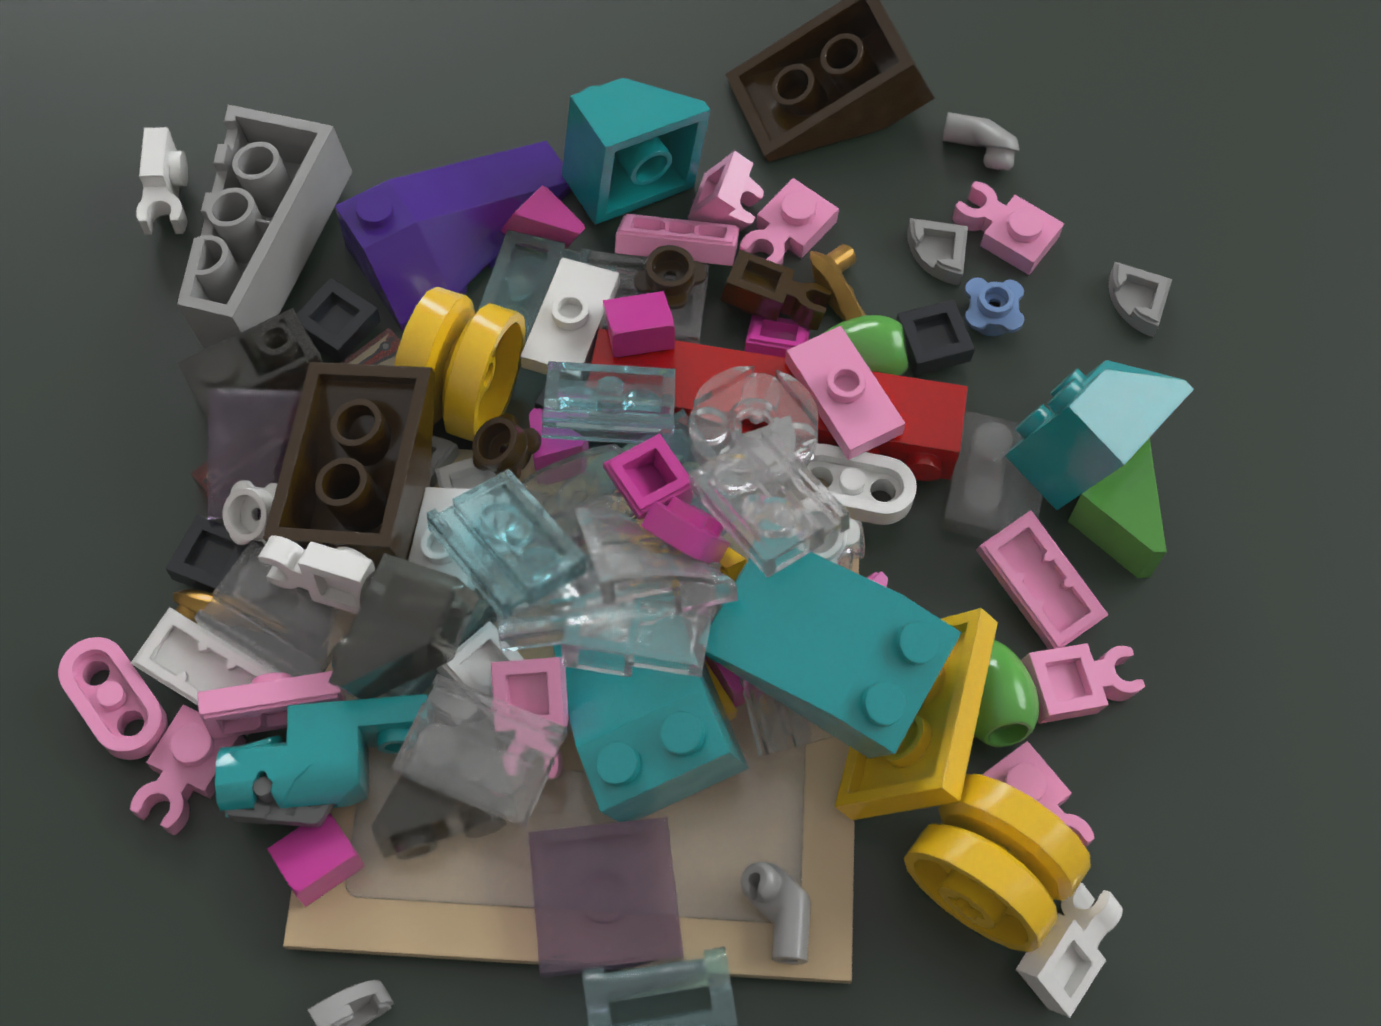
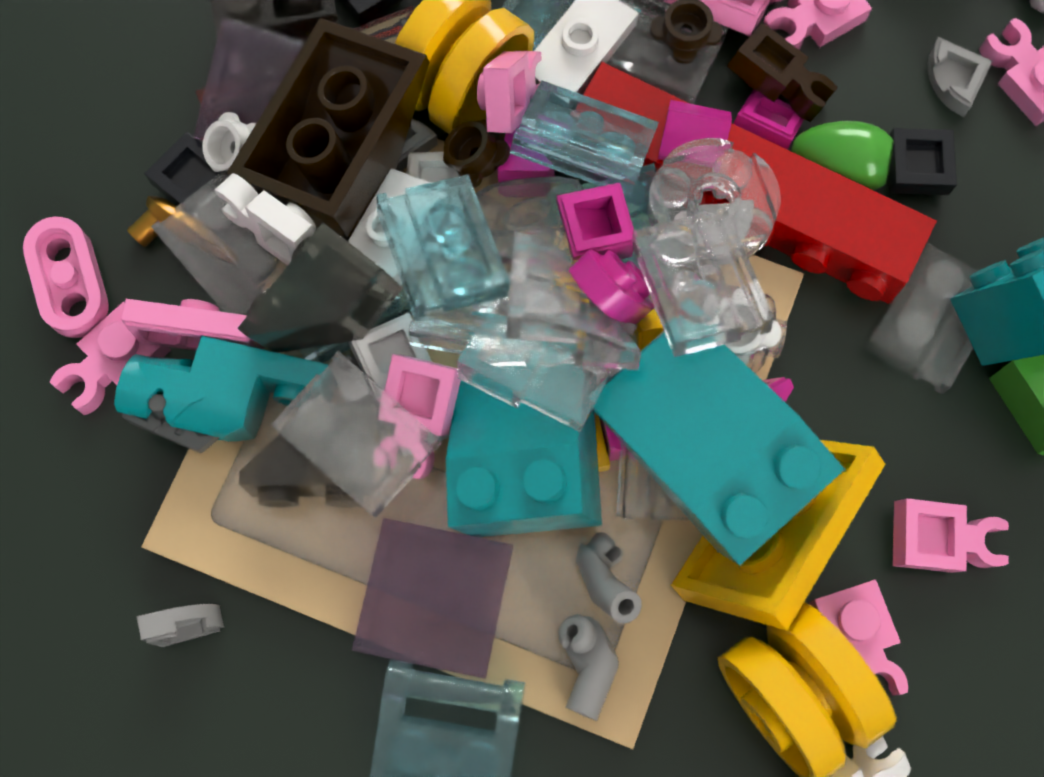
camera: 20 degrees right, 10 degrees up
white plate [131,607,275,736] -> none
dark pink slope [267,813,365,907] -> none
dark pink slope [603,291,675,358] -> none
bright pink plate [785,325,906,460] -> none
white plate [787,444,917,525] -> none
pearl gold bar [810,244,866,321] -> none
medium blue plate [964,277,1024,336] -> none
bright green animal [974,640,1039,747] -> none
bright pink plate [976,510,1108,650] -> none
none -> bright pink plate [477,51,543,133]
none -> light grey arm [576,532,642,624]
none -> dark pink slope [658,100,732,171]

